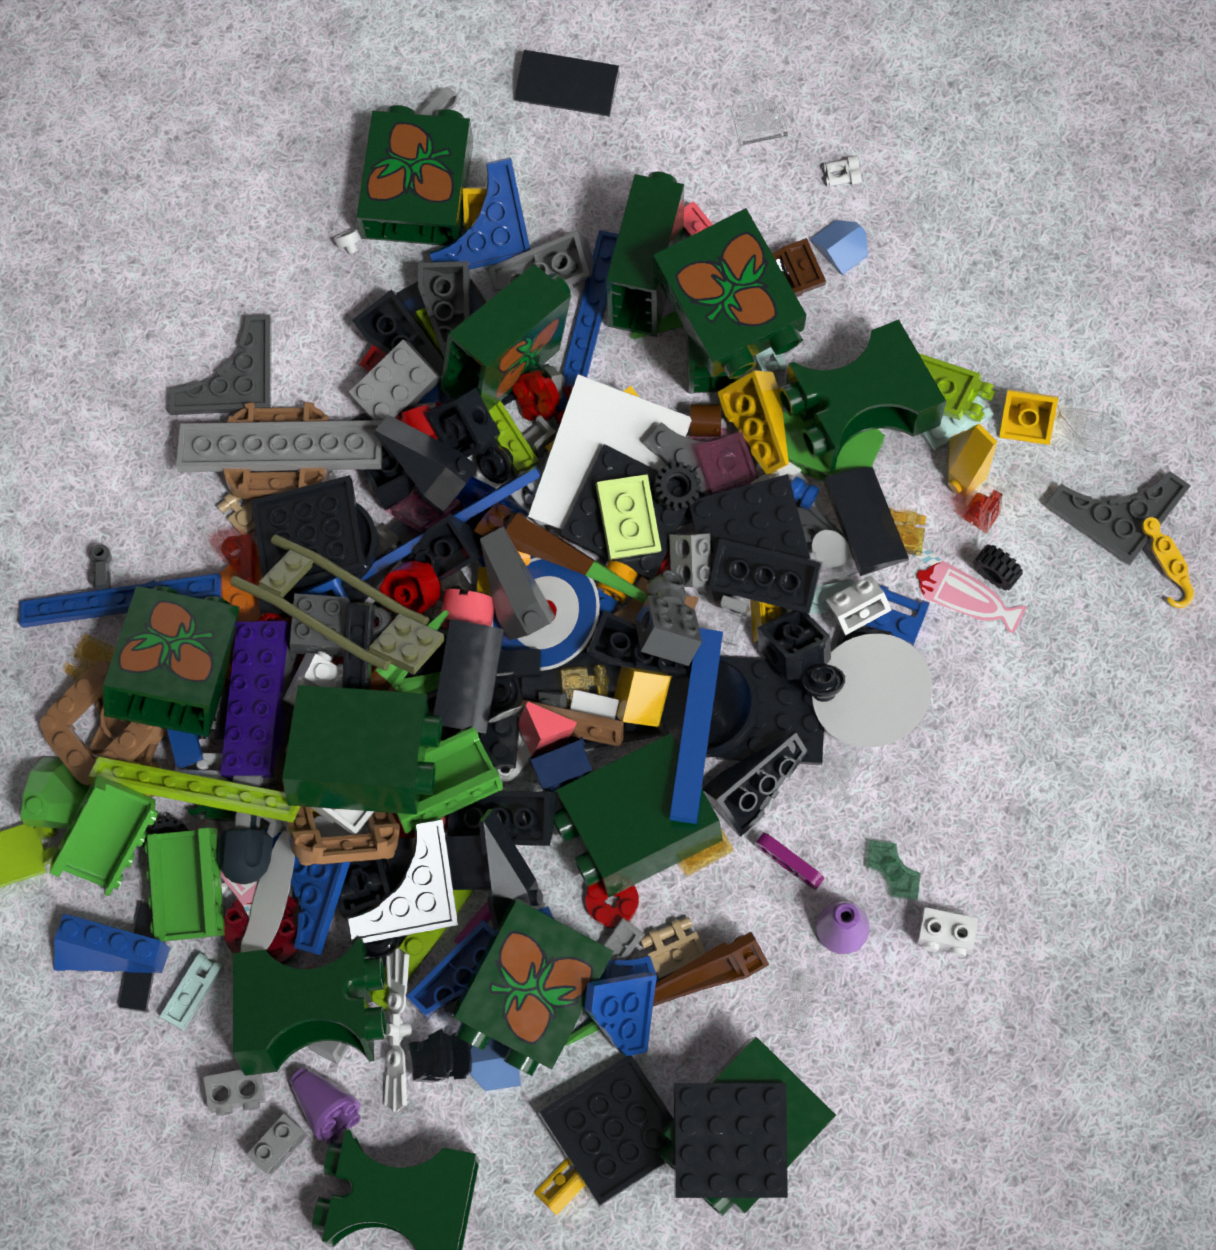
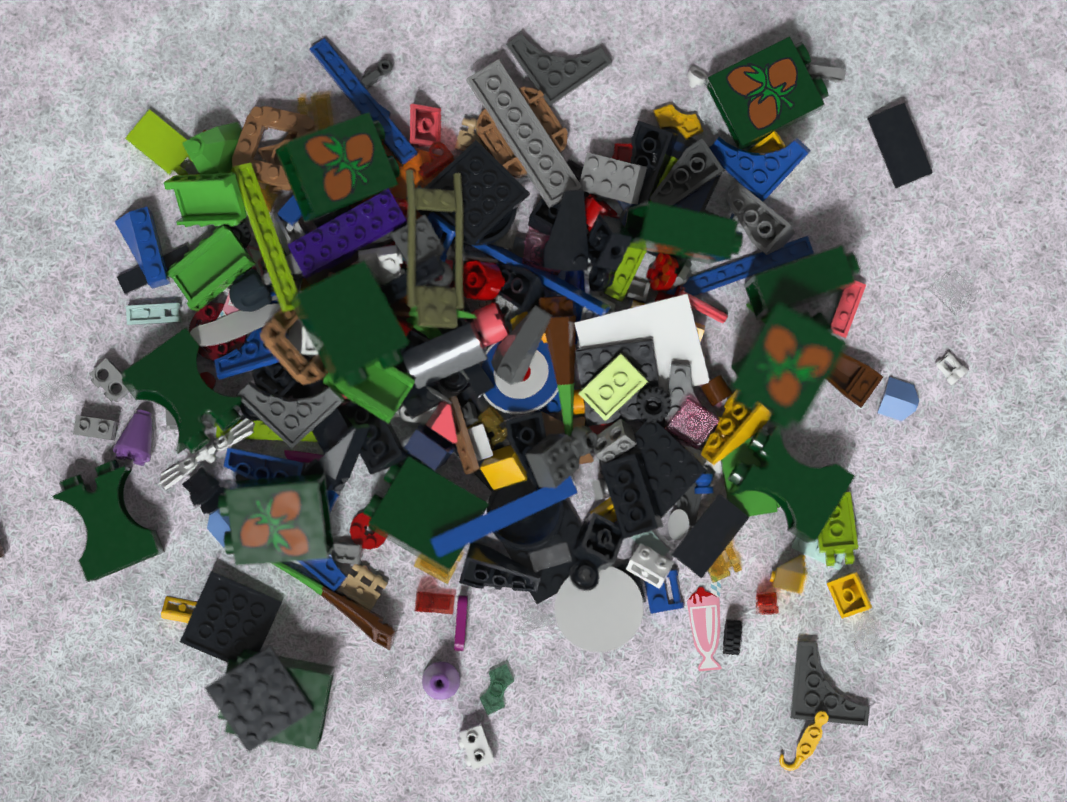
camera: 50 degrees right, 15 degrees up
blue plate [584,972,657,1056] -> none
none -> coral slope [410,104,441,147]
none -> clear red plate [414,591,455,614]
none -> clear panel [529,542,572,572]
none -> yellow tile [653,104,703,140]
none -> coral axle [677,290,728,323]

